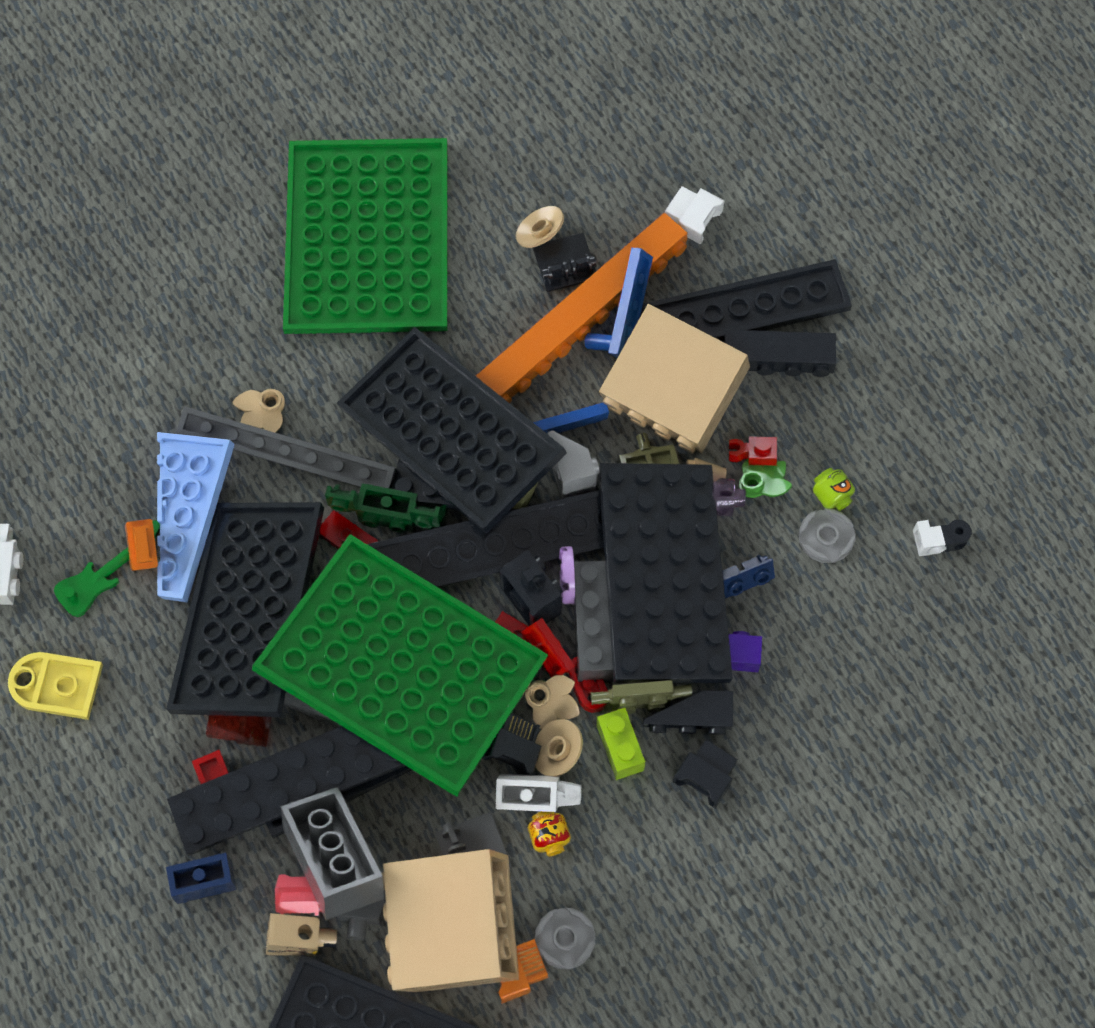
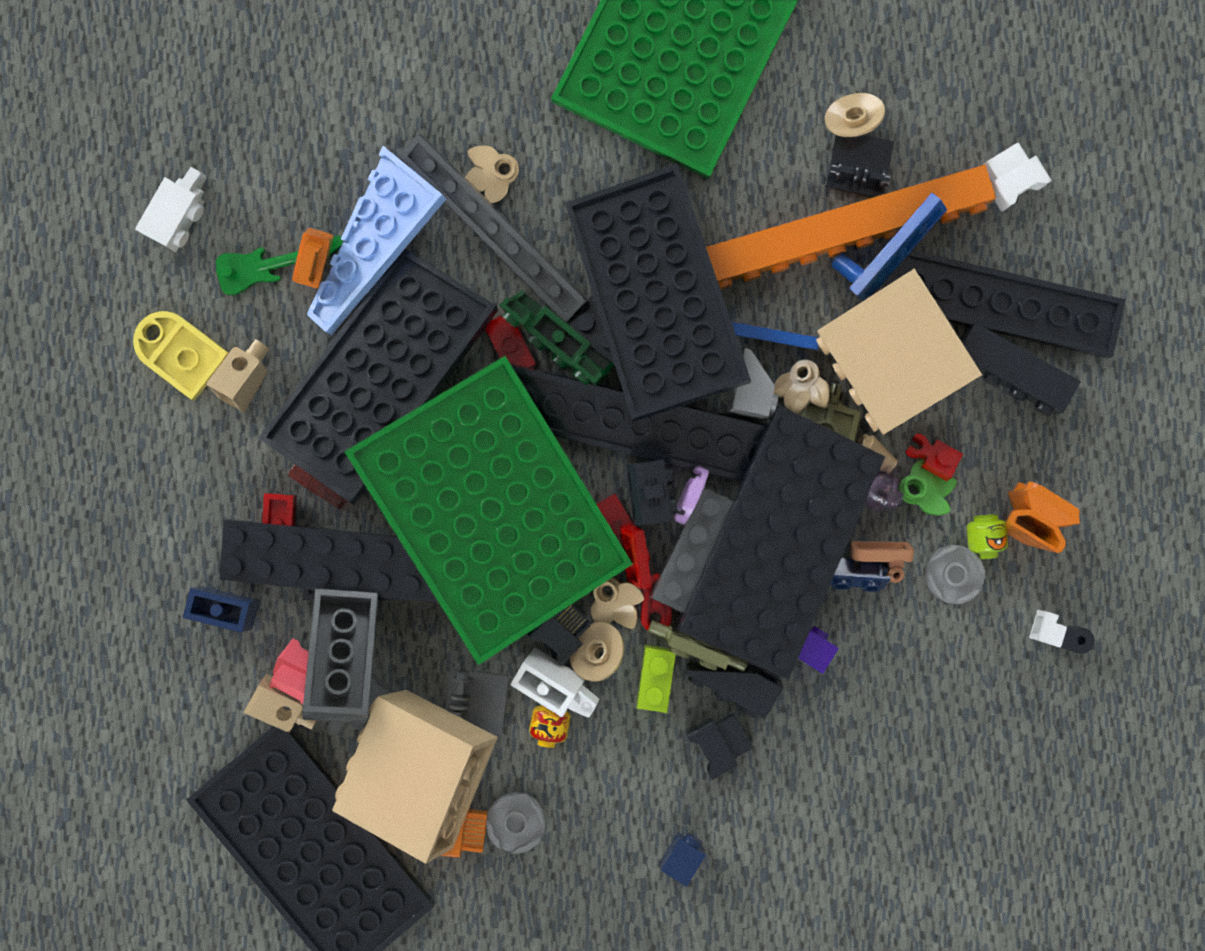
camera: 25 degrees right, 20 degrees up
none -> tan torso [206,339,269,413]
none -> dark blue brick [660,832,706,887]
none -> tan plate [773,359,830,414]
none -> nougat piece [850,541,914,583]
none -> orange piece [1005,481,1081,553]

